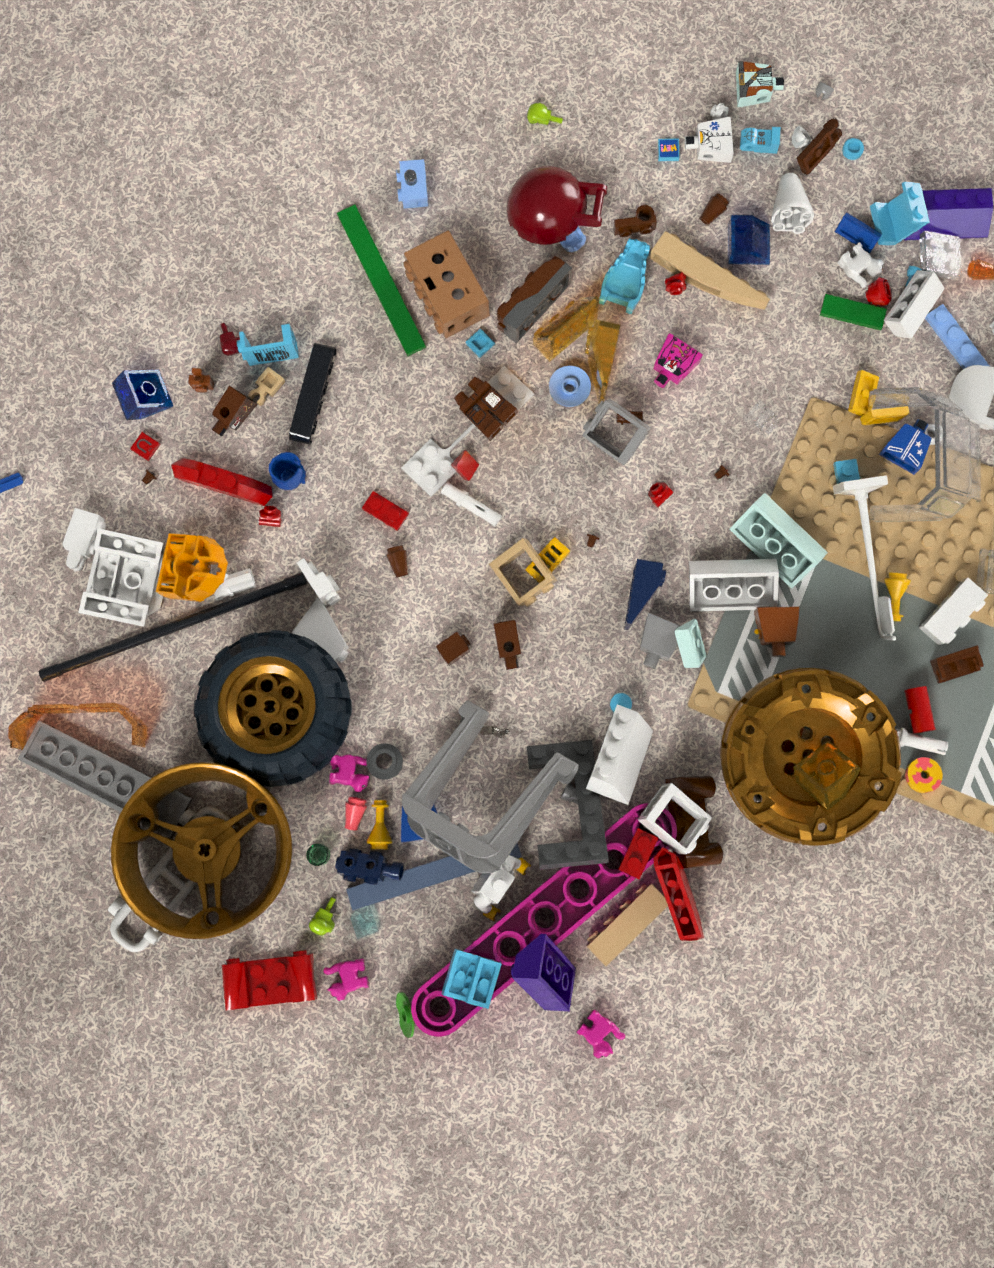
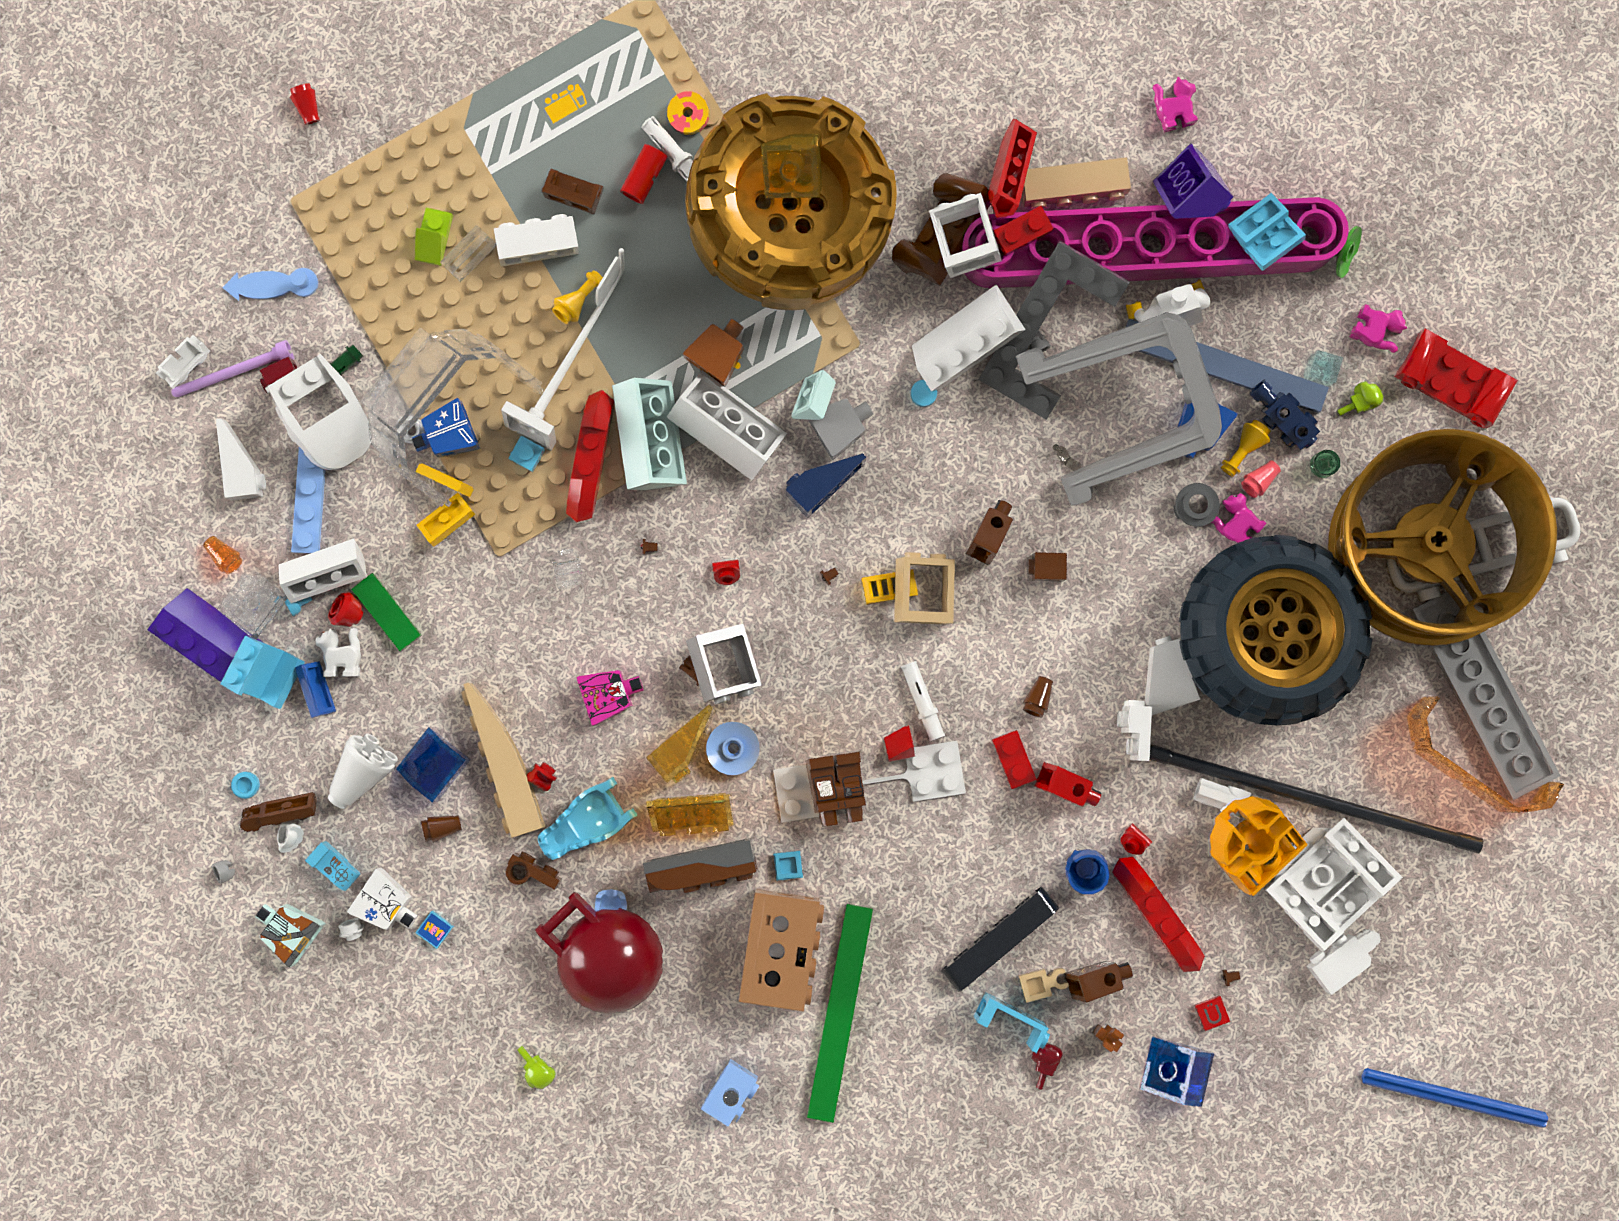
camera: 150 degrees left, 5 degrees up
none -> red brick [566,390,614,522]
none -> red torso [1034,762,1101,807]

